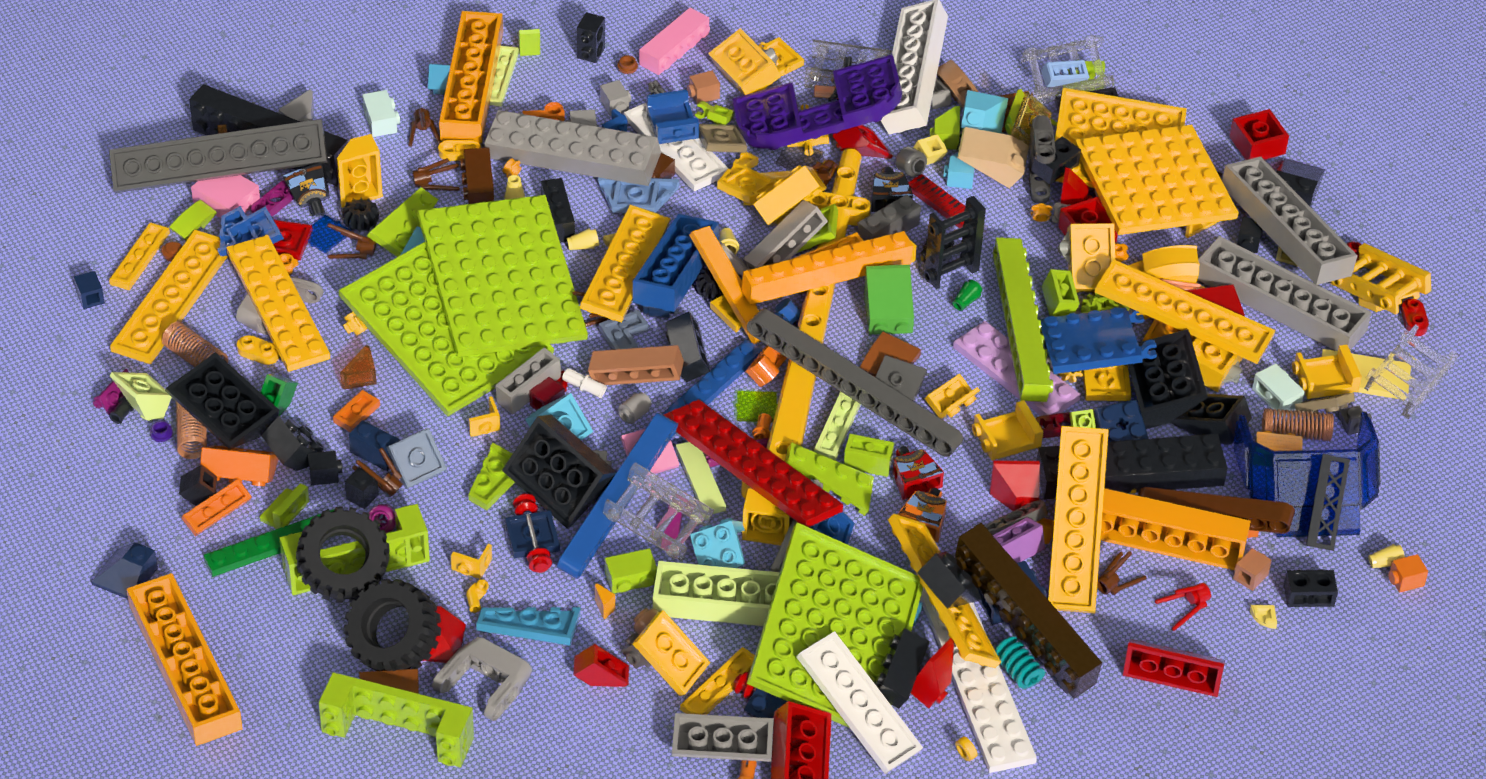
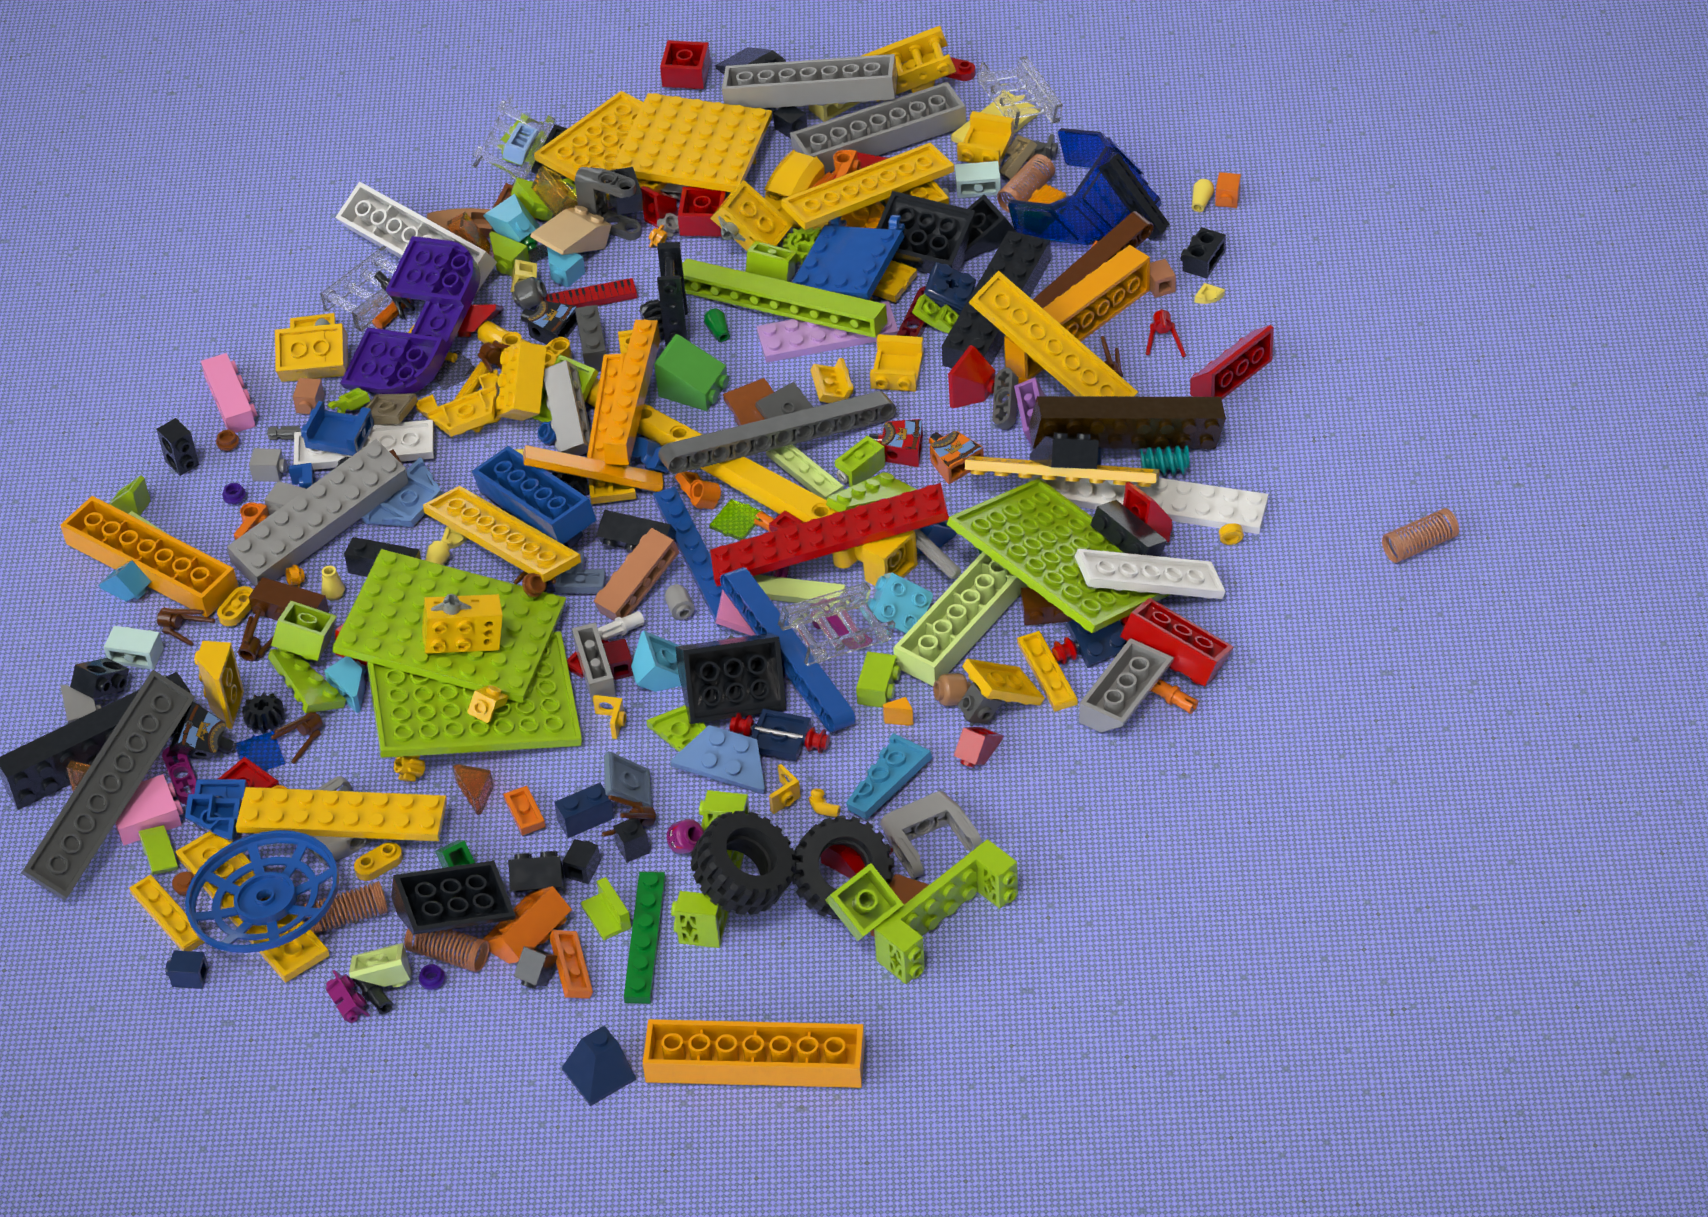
camera: 55 degrees left, 0 degrees up
none -> black brick [70,658,129,698]
none -> blue dish [185,830,340,953]
none -> dark purple plate [222,483,246,504]
none -> lime brick [271,601,337,661]
none -> yellow piece [422,594,503,654]
none -> clear orange panel [447,212,491,254]
none -> yellow bracket [467,685,509,723]
none -> dark orange plate [522,573,546,598]
none -> medium blue wing [671,725,765,794]
none -> red plate [769,511,803,532]
none -> lime brick [825,863,904,941]
none -> orange plate [833,149,861,179]

